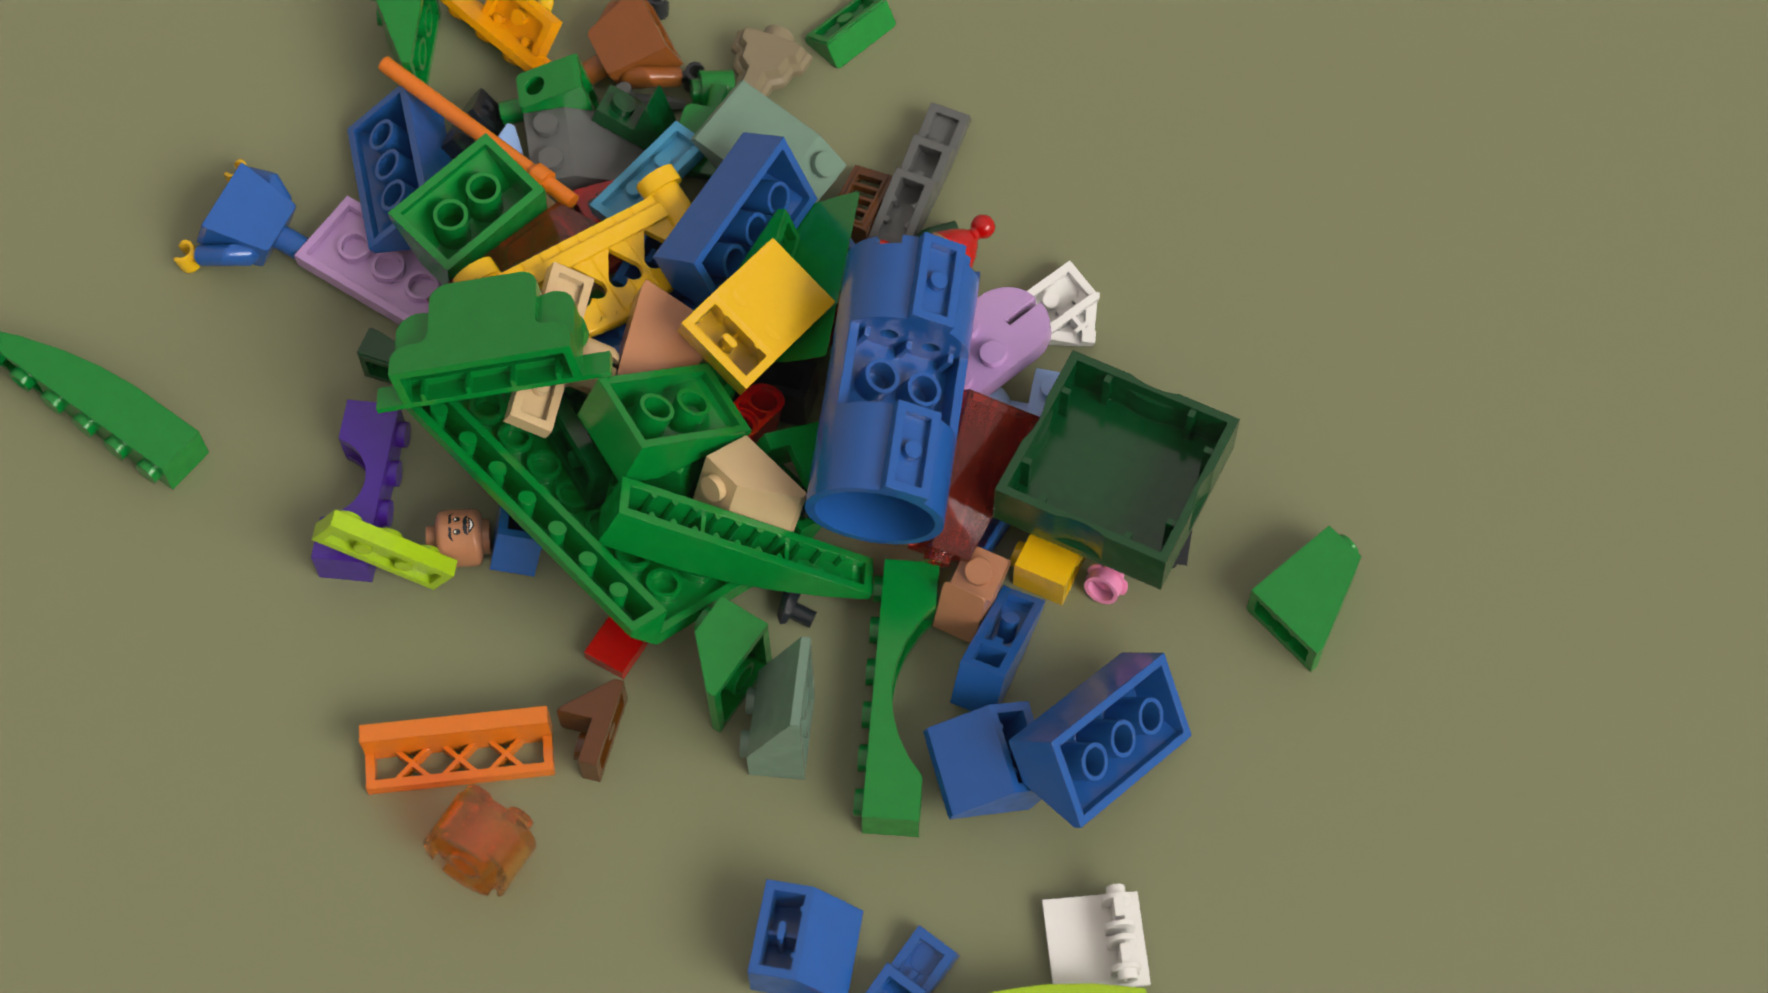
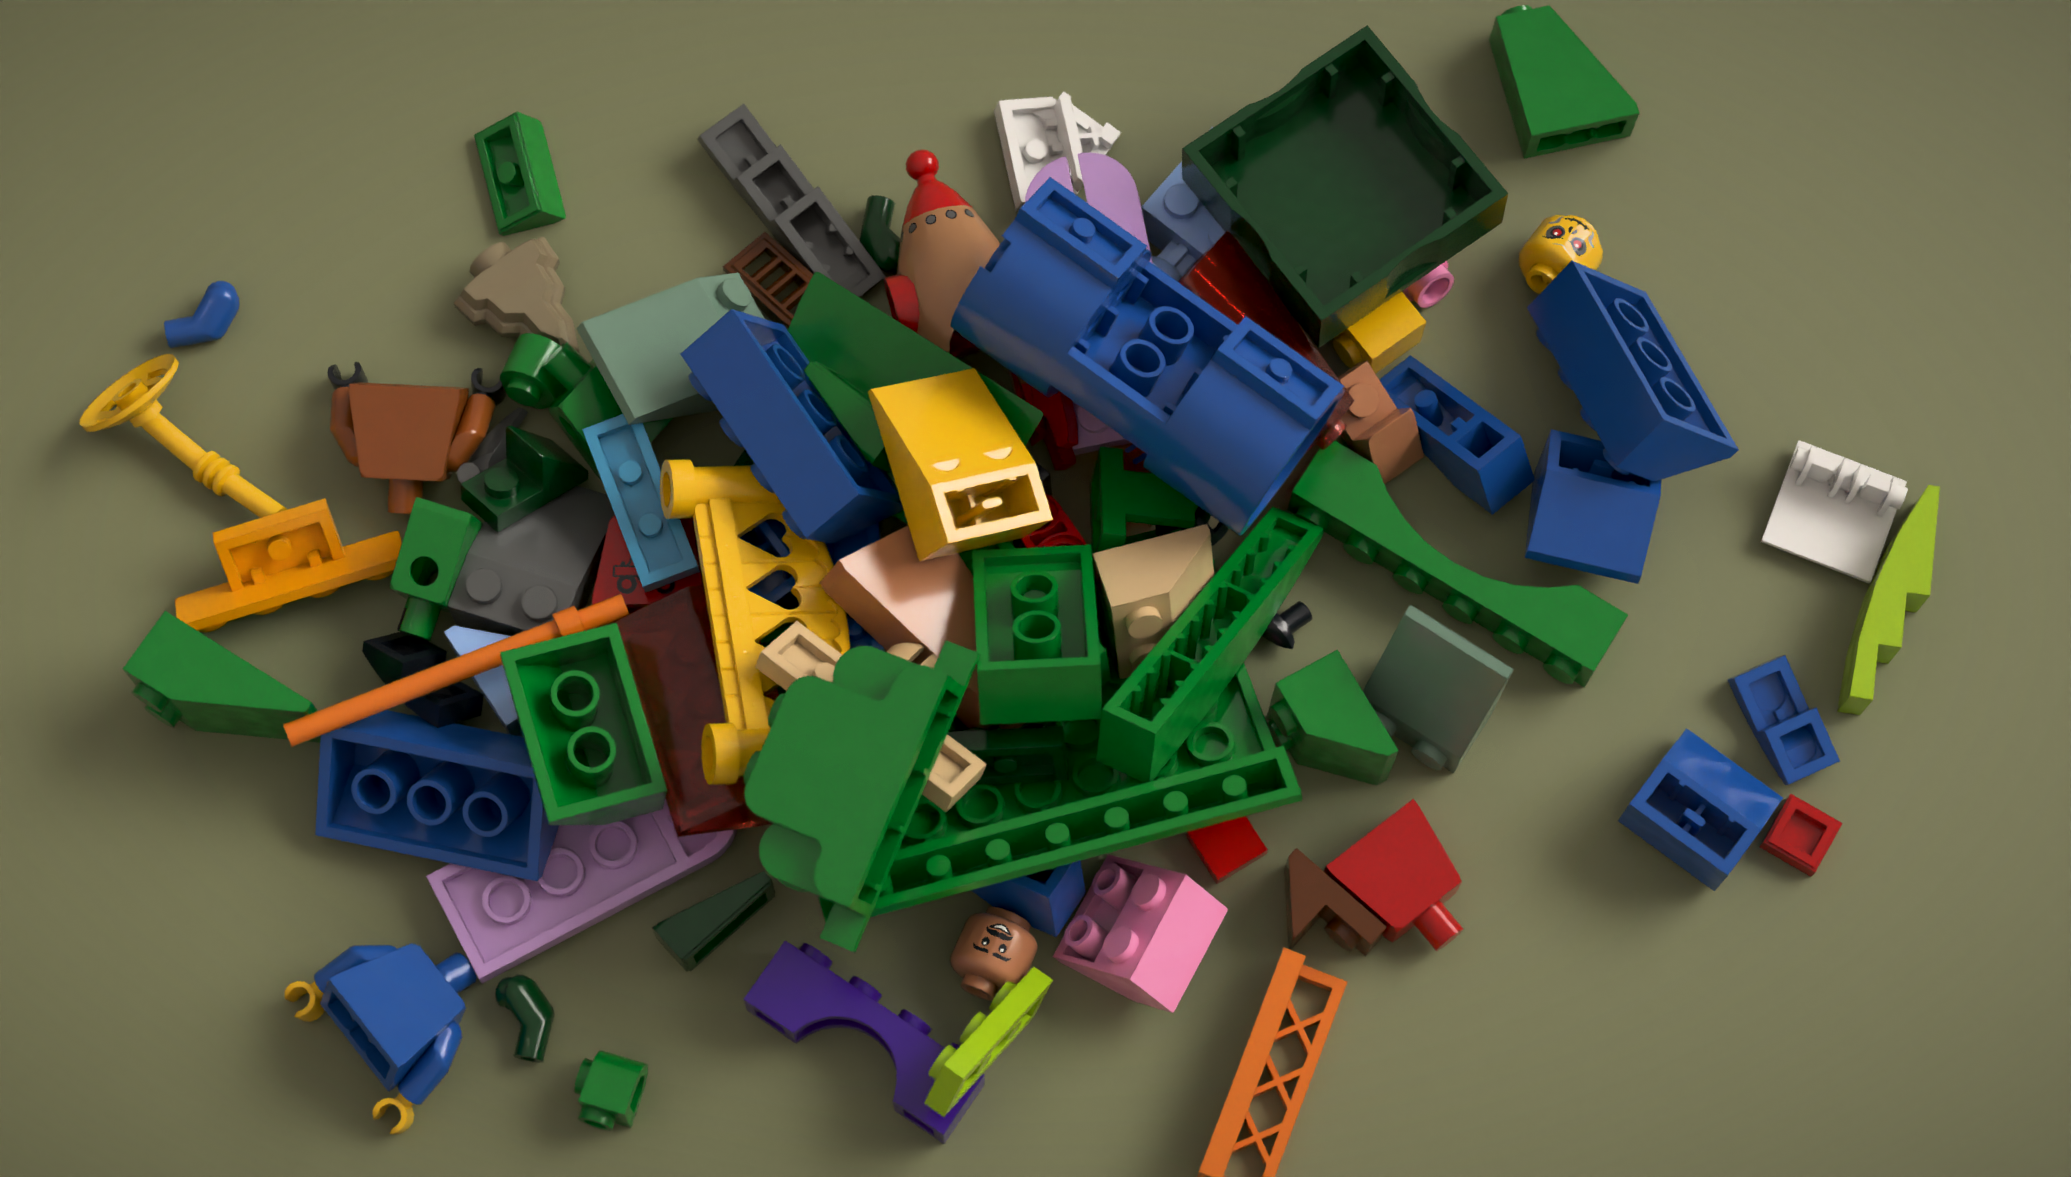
camera: 65 degrees left, 10 degrees up
clear orange brick [423,784,536,897] -> none
none -> dark green arm [495,975,554,1063]
none -> green plate [574,1050,648,1131]
none -> bright pink slope [1053,854,1228,1013]
none -> red torso [1324,799,1464,952]
none -> yellow head [1518,215,1603,294]

